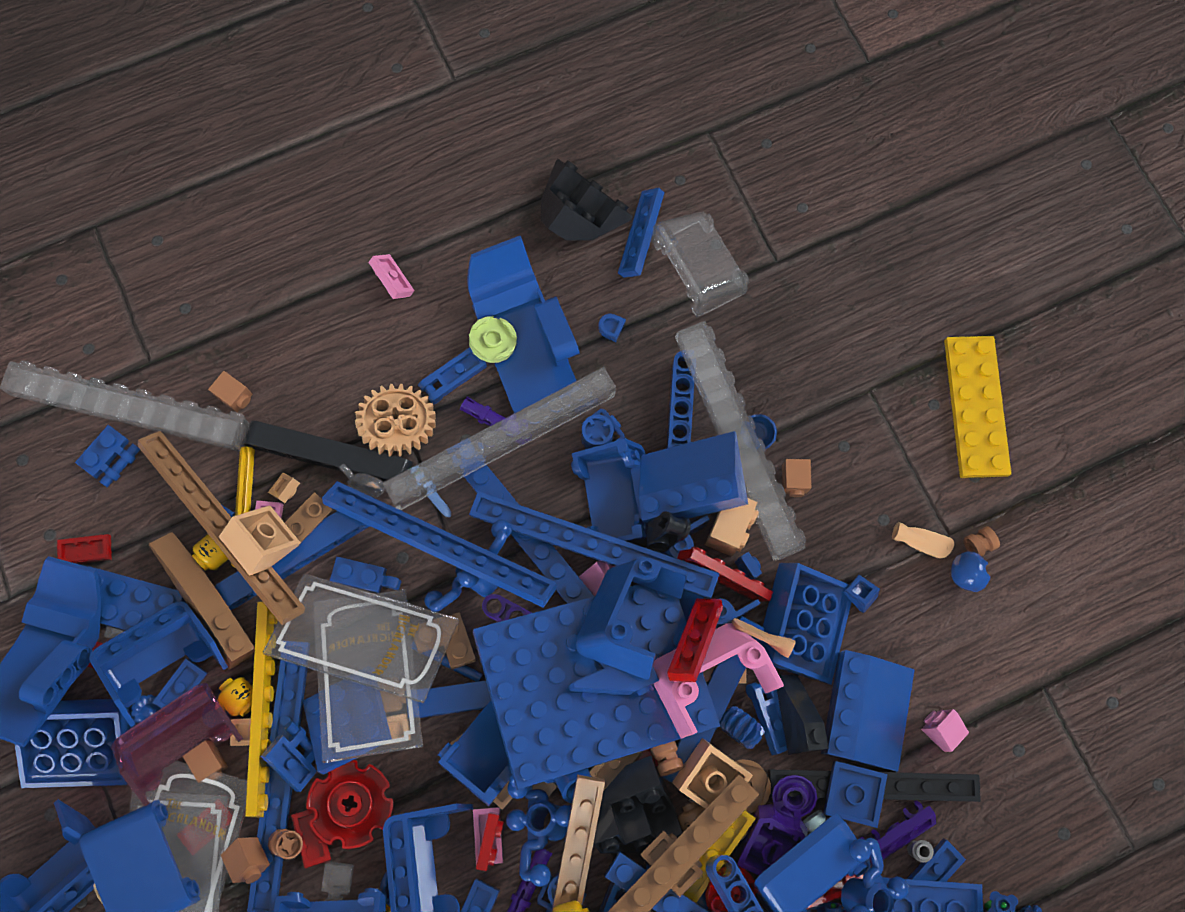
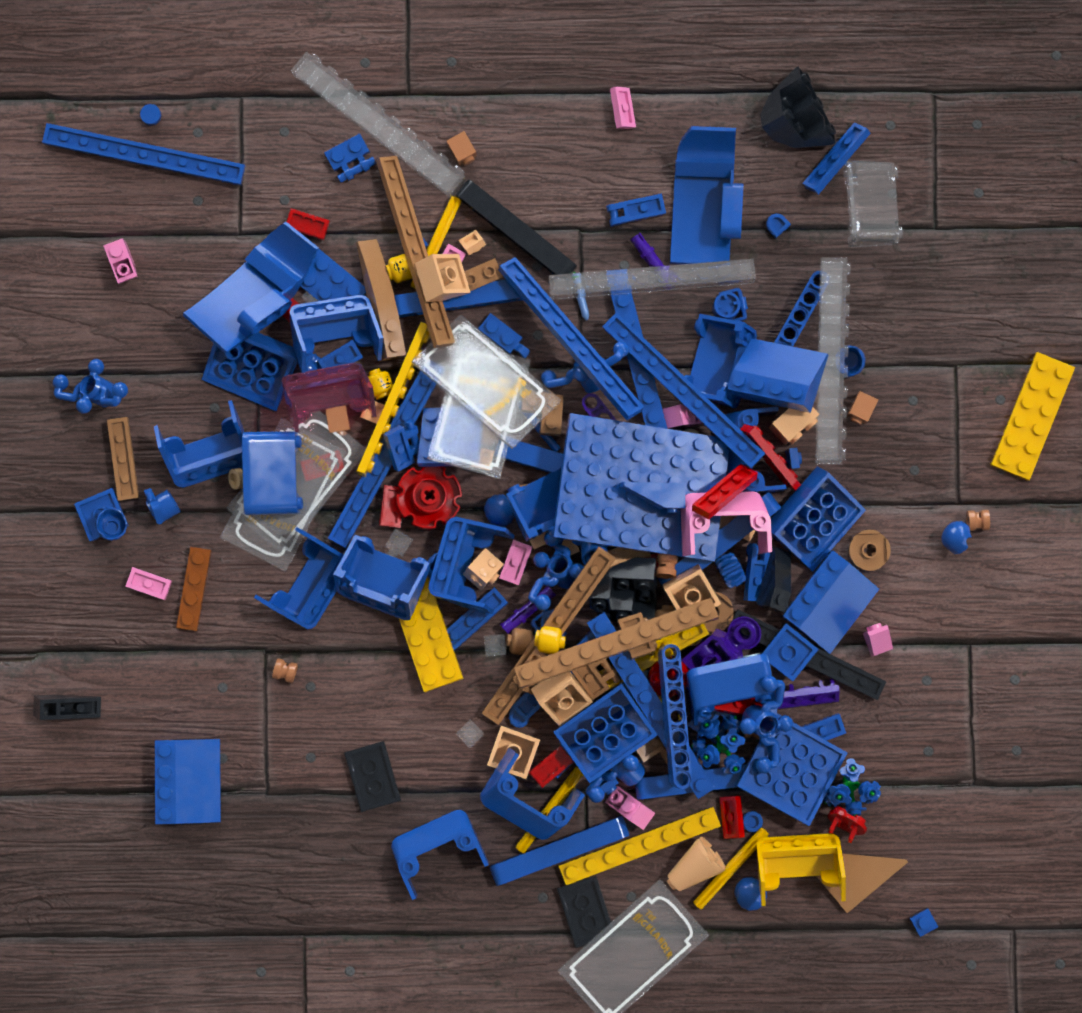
camera: 30 degrees right, 10 degrees up
nougat brick [221,837,270,884] -> none
nougat wheel [268,829,303,859] -> none
clear piece [339,463,385,498] -> none
light nougat gear [355,384,436,457] -> none
yellowish green tile [469,316,517,363] -> none
red plate [476,812,504,871] -> none
blue windscreen [576,557,688,680] -> none
black piece [646,511,691,553] -> none
light nougat piece [732,618,795,658] -> none
blue slope [844,575,880,613] -> none
light nougat piece [892,522,954,558] -> none
light grey pin [907,840,934,862] -> none
none -> light nougat head [463,548,504,591]
none -> blue hair [484,494,515,527]
none -> medium nougat plate [848,530,891,571]

